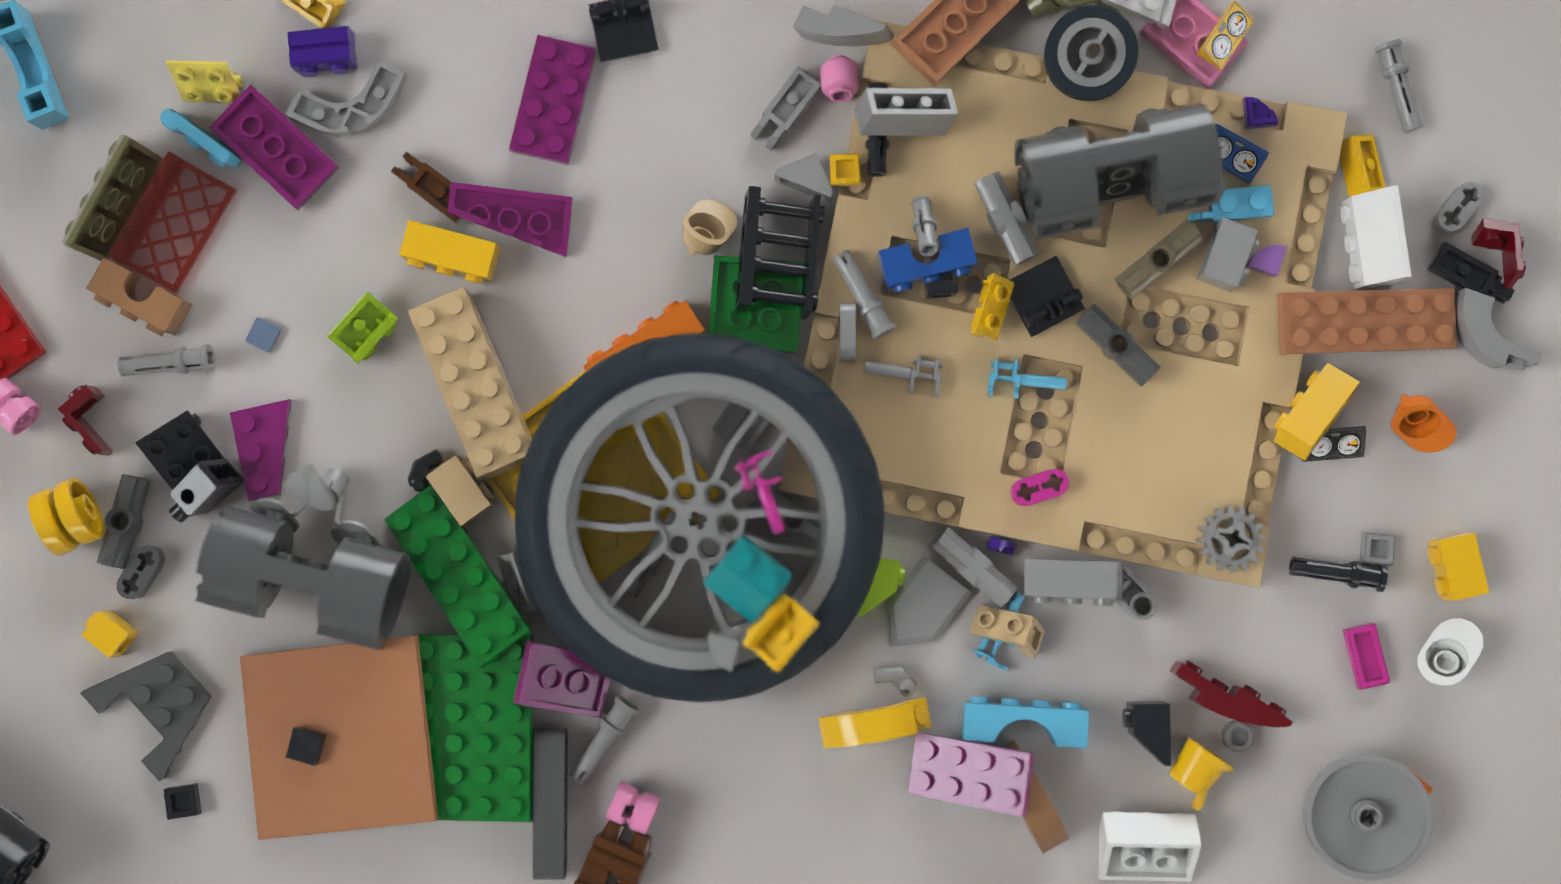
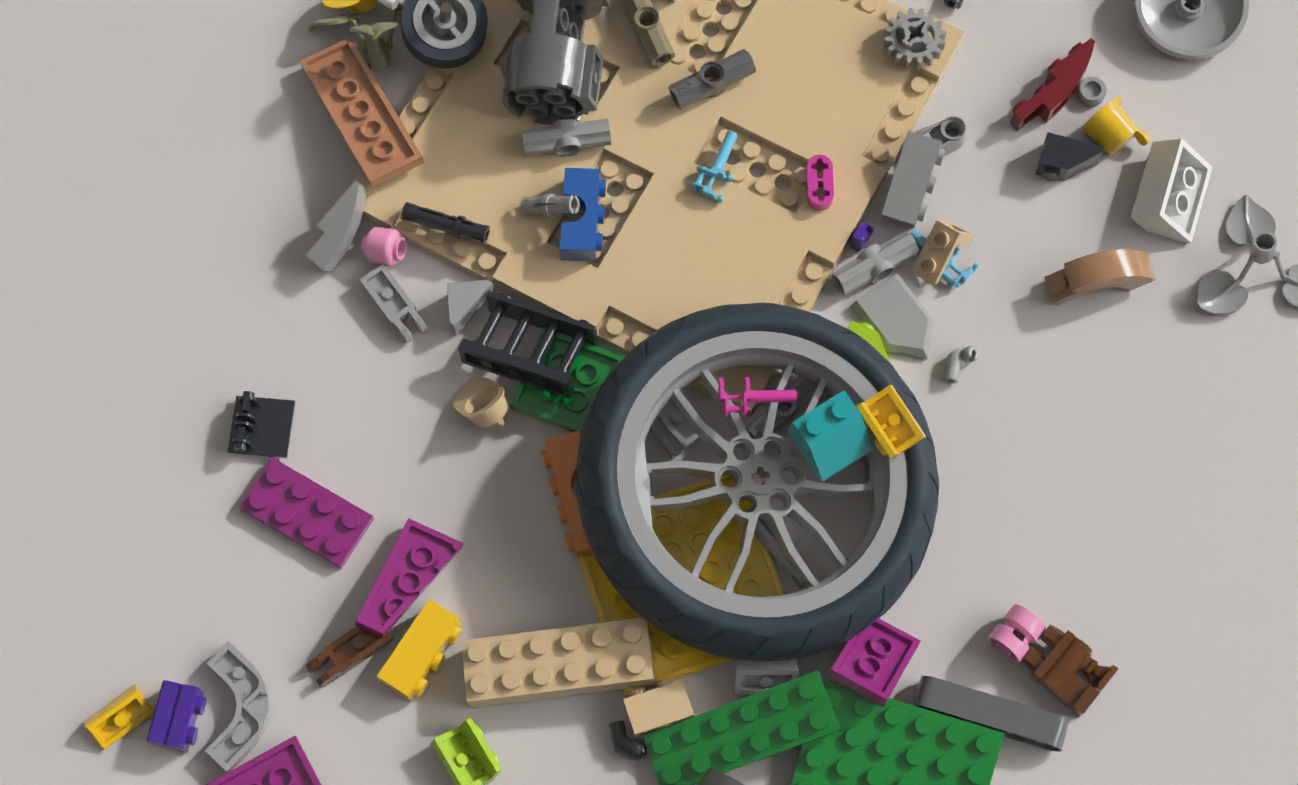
camera: 75 degrees left, 15 degrees down
light grey pin [569,695,639,785] -> none
light grey tile [708,631,741,671] -> none
yellow arch [819,697,932,748] -> none
yellow tile [829,153,861,187] -> none
light grey pin [832,249,897,340] -> none
light grey beam [839,303,856,361] -> none
light grey brick [854,88,958,135] -> none
light grey piece [864,355,942,398] -> none
plate [908,732,1035,817] -> none
black tile [925,280,959,299] -> none
medium azure arch [961,696,1089,748] -> none
yellow hinge [969,273,1015,341] -> none
black hinge [1010,256,1085,337] -> none

